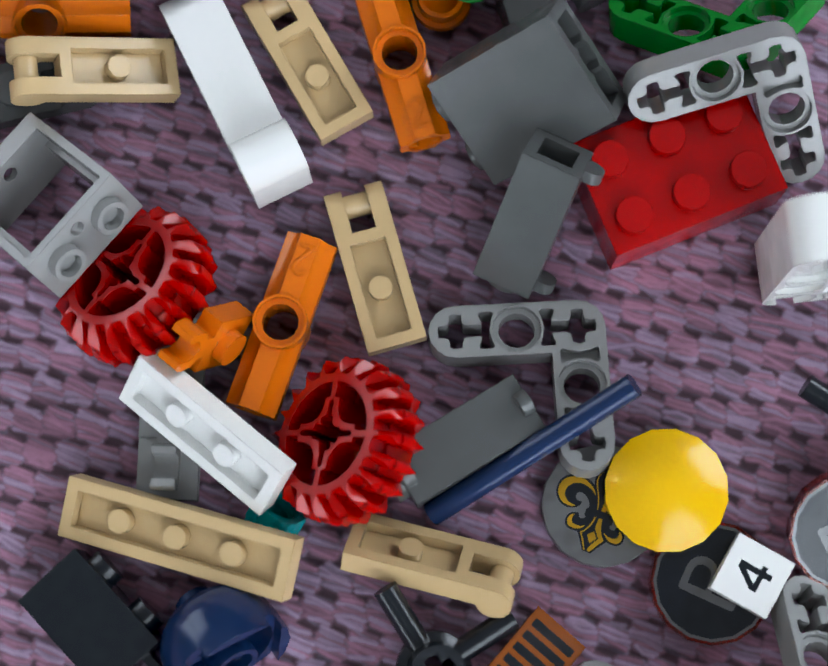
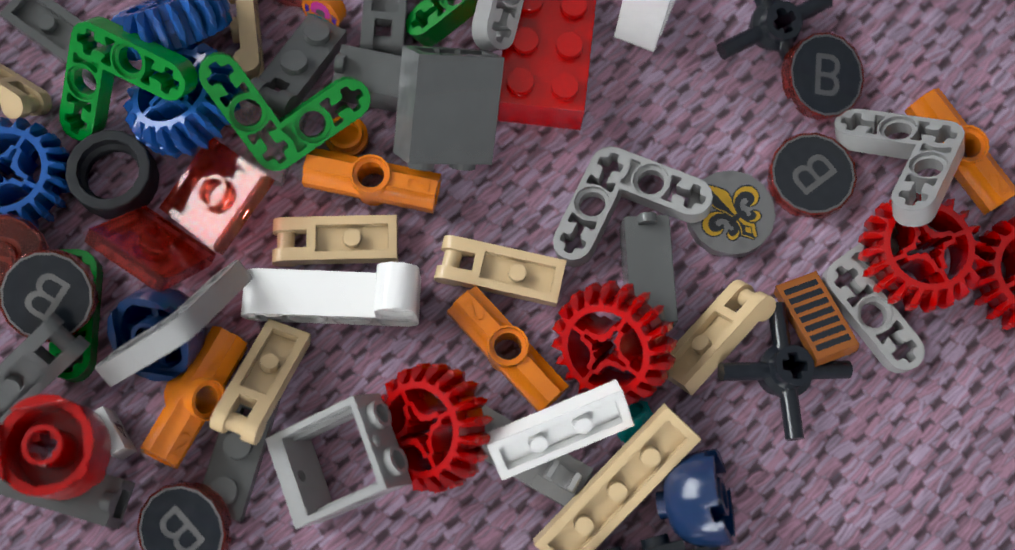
camera: 70 degrees left, 5 degrees down
orange plate [157,301,253,373] -> none
dark blue bar [424,374,642,525] -> none
dark grey brick [473,128,605,299] -> none
yellow dish [604,429,729,552] -> none
white tile [707,533,795,619] -> none

